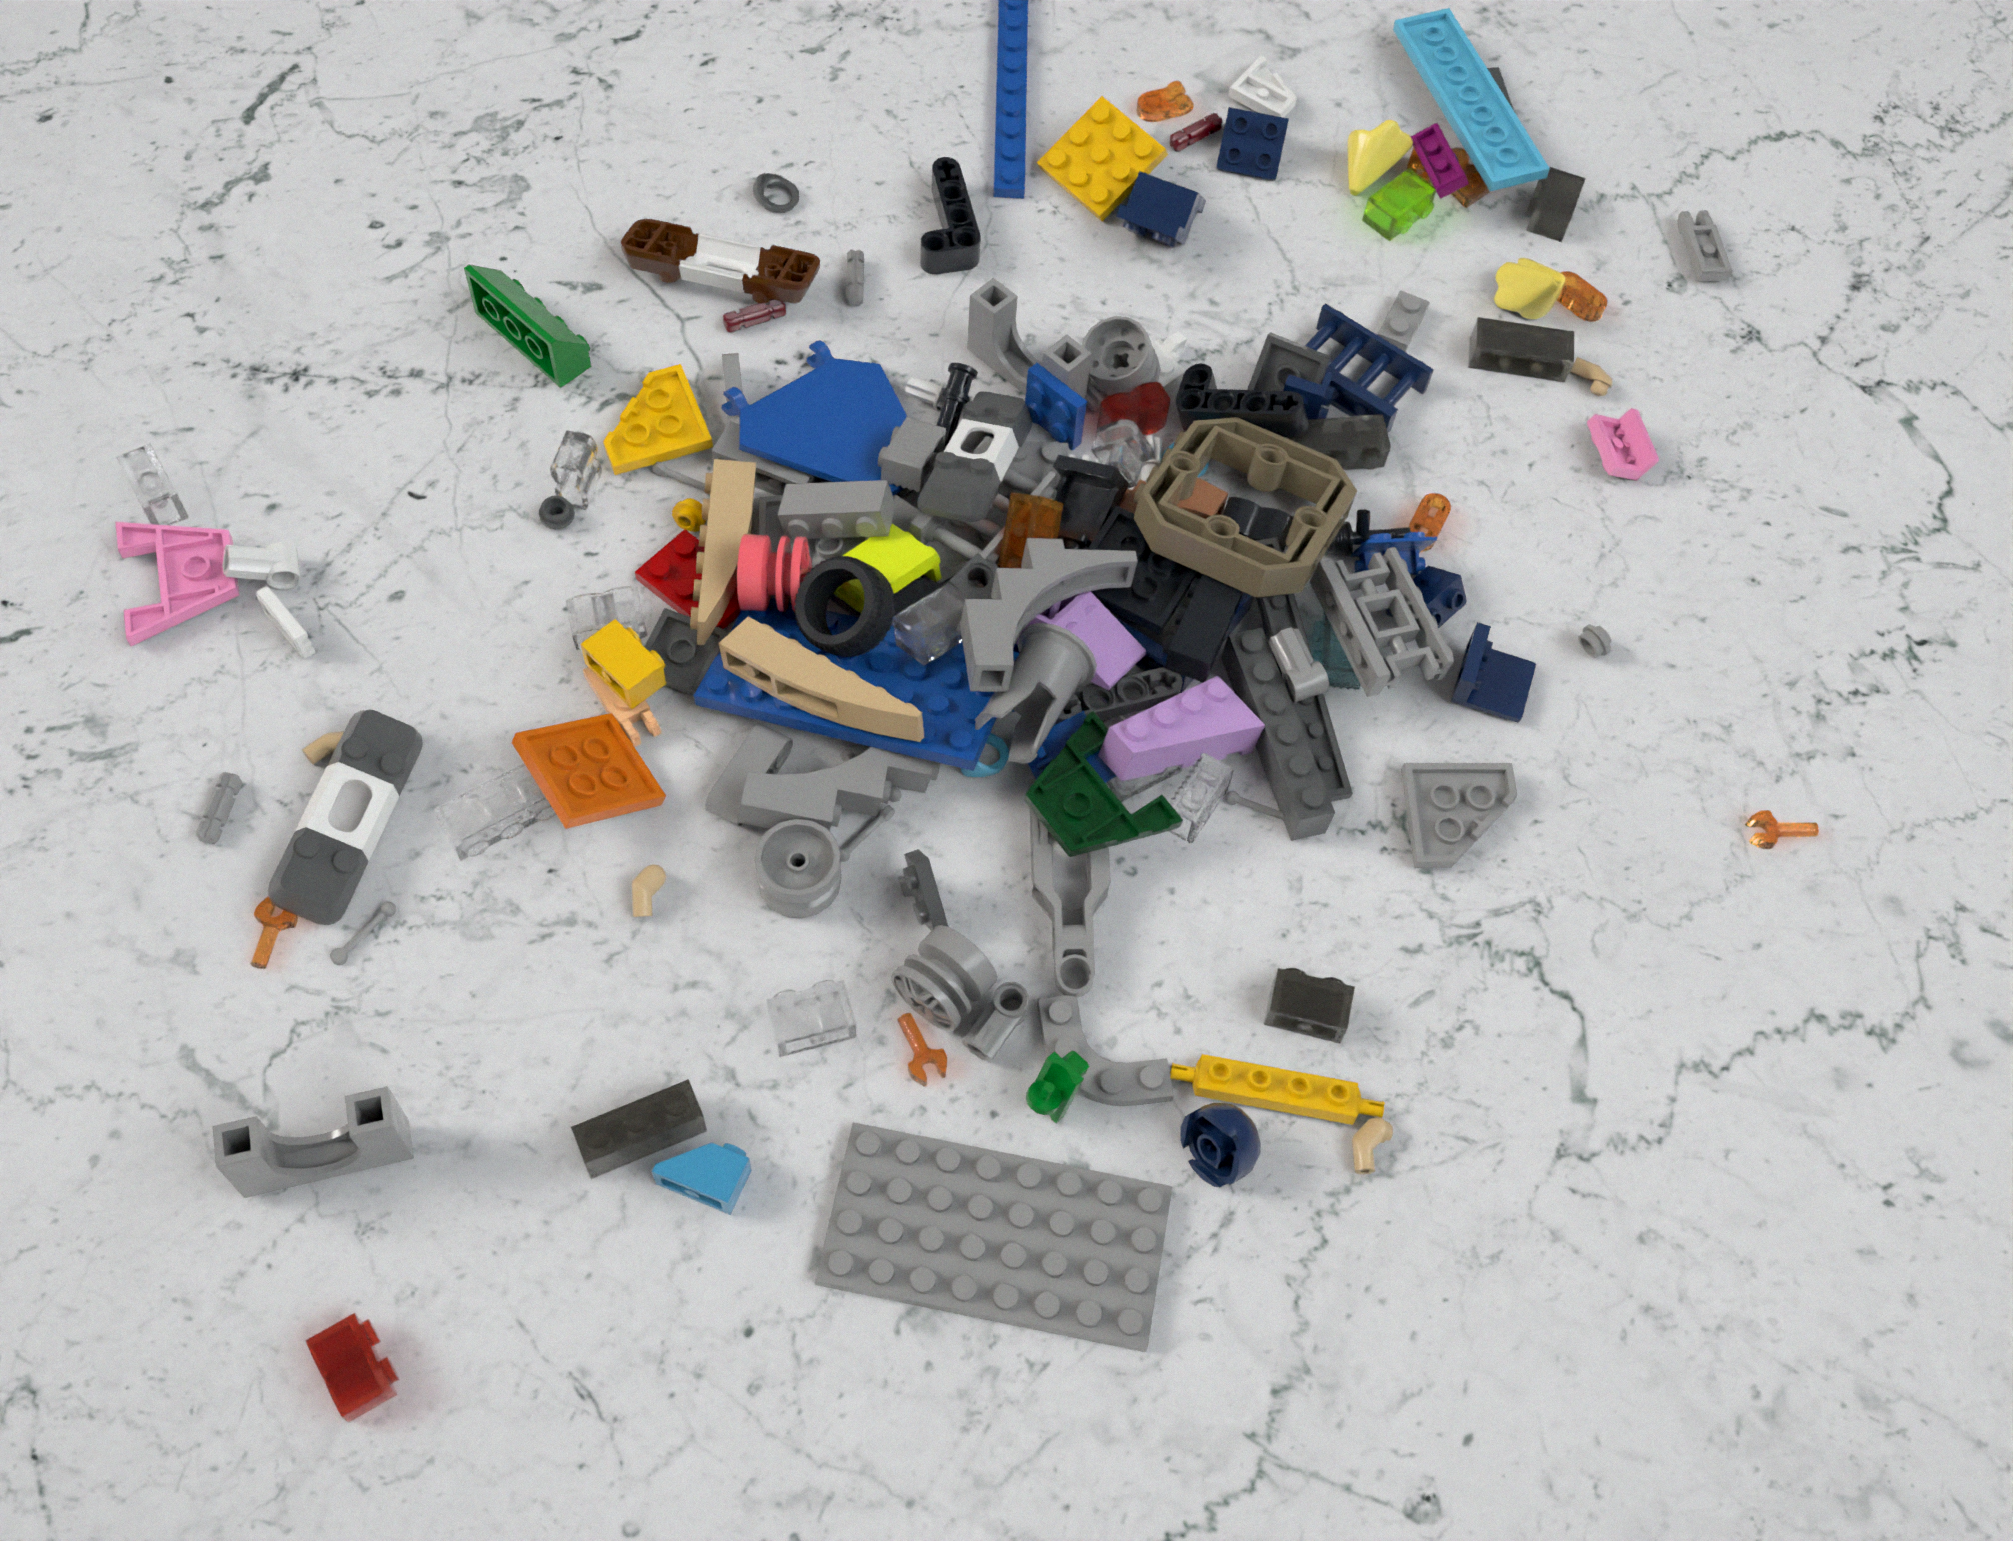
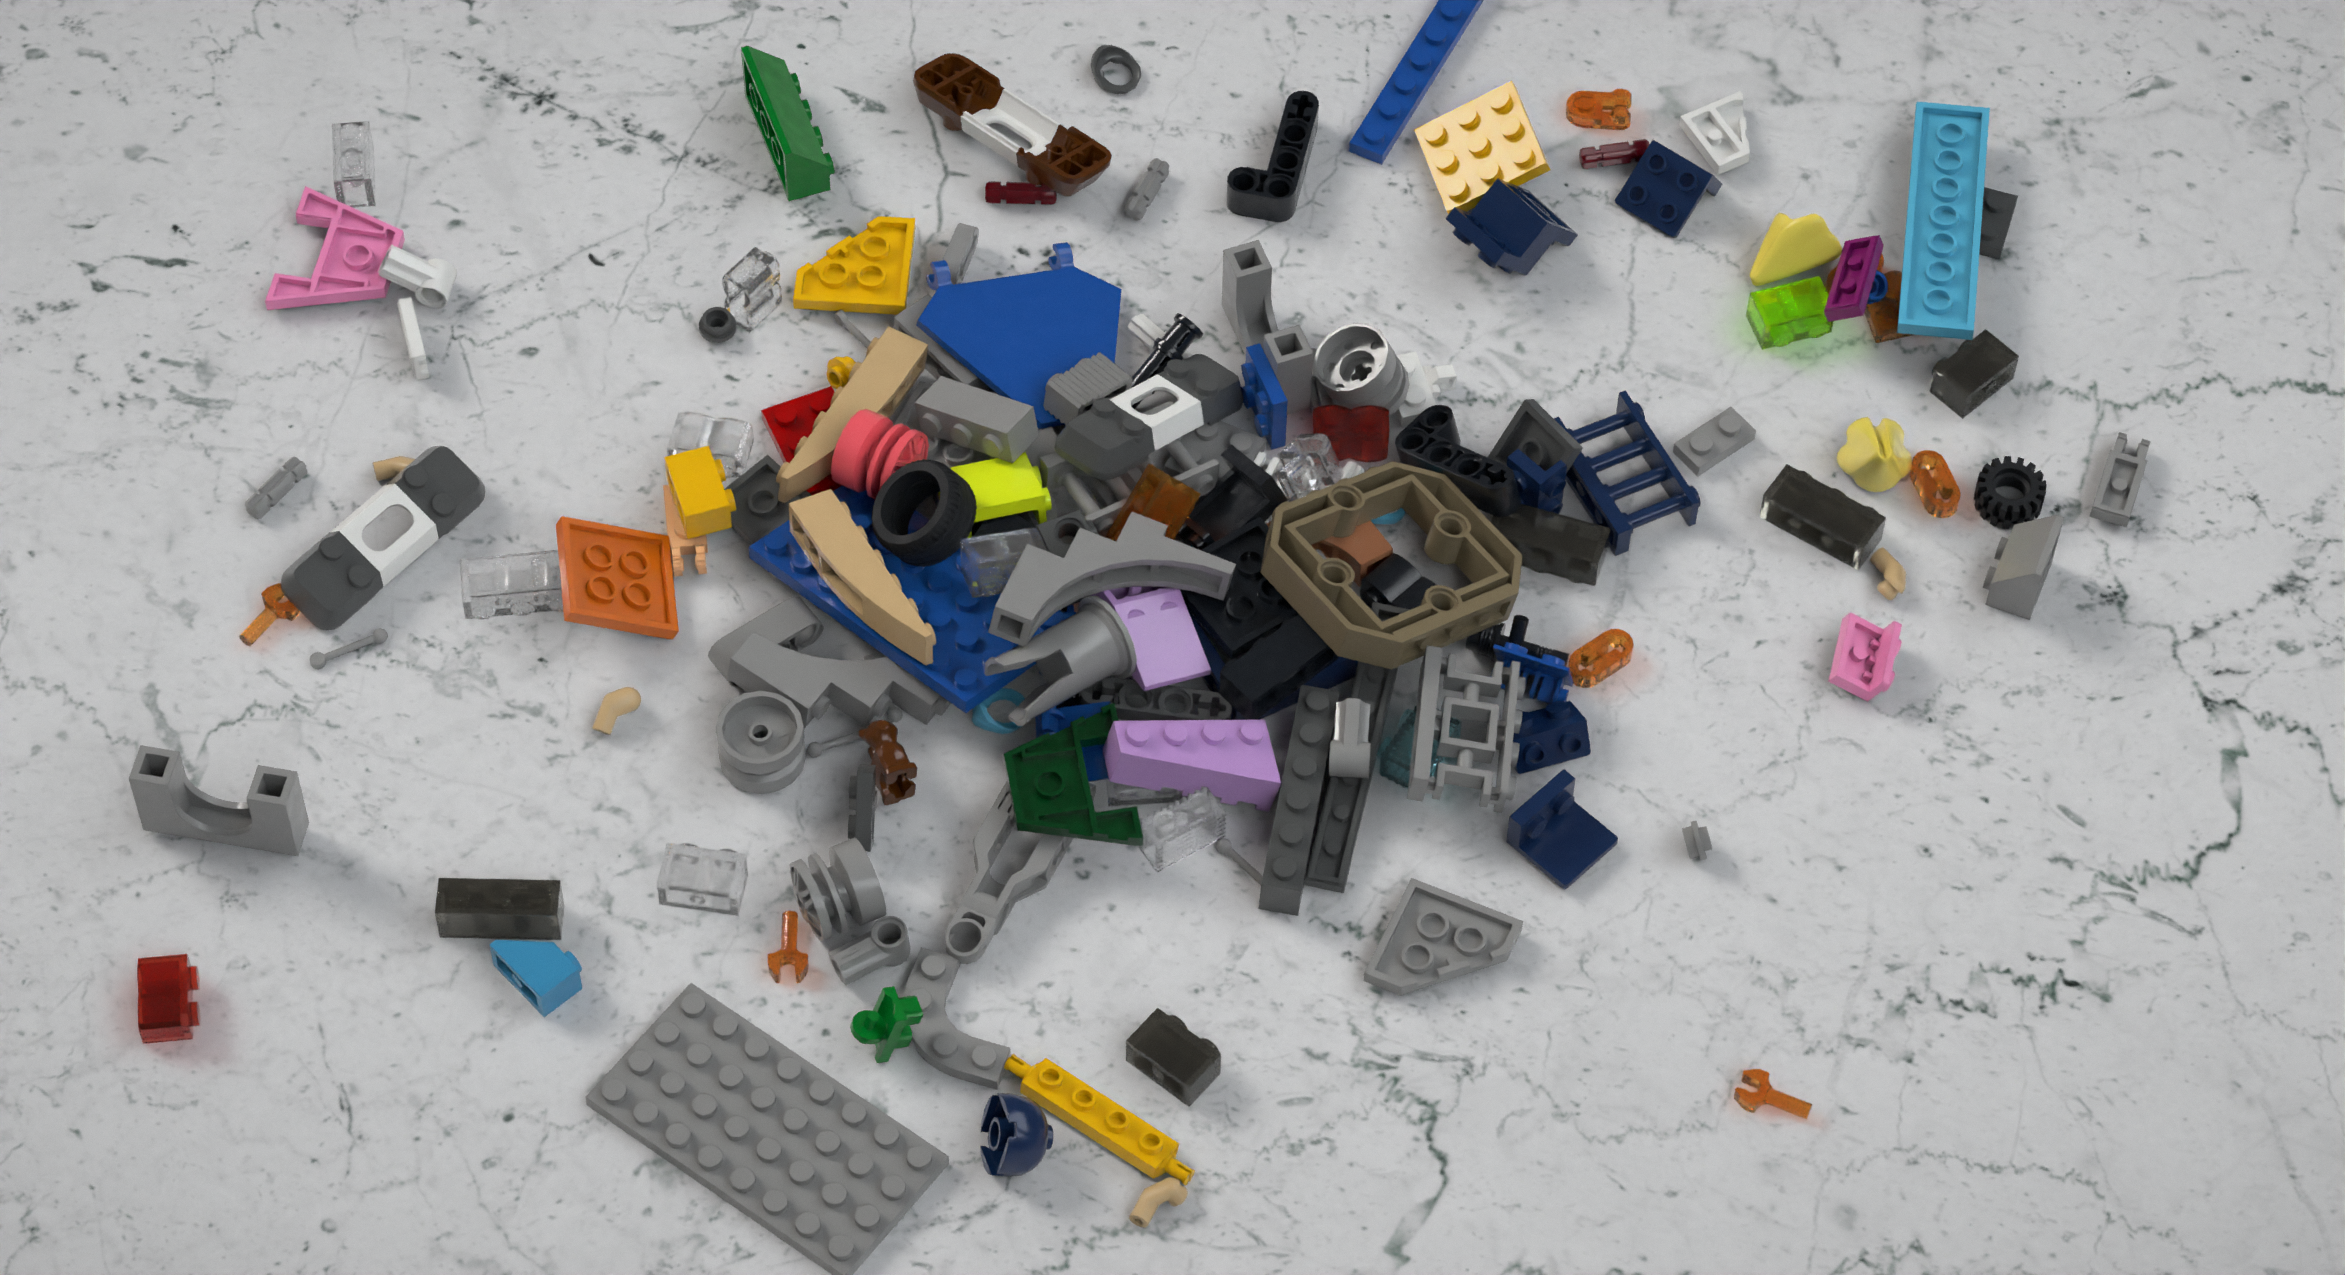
camera: 30 degrees right, 5 degrees down
none -> reddish brown animal [858,720,917,806]
none -> black tyre [1973,456,2047,530]
none -> light grey slope [1983,515,2064,620]

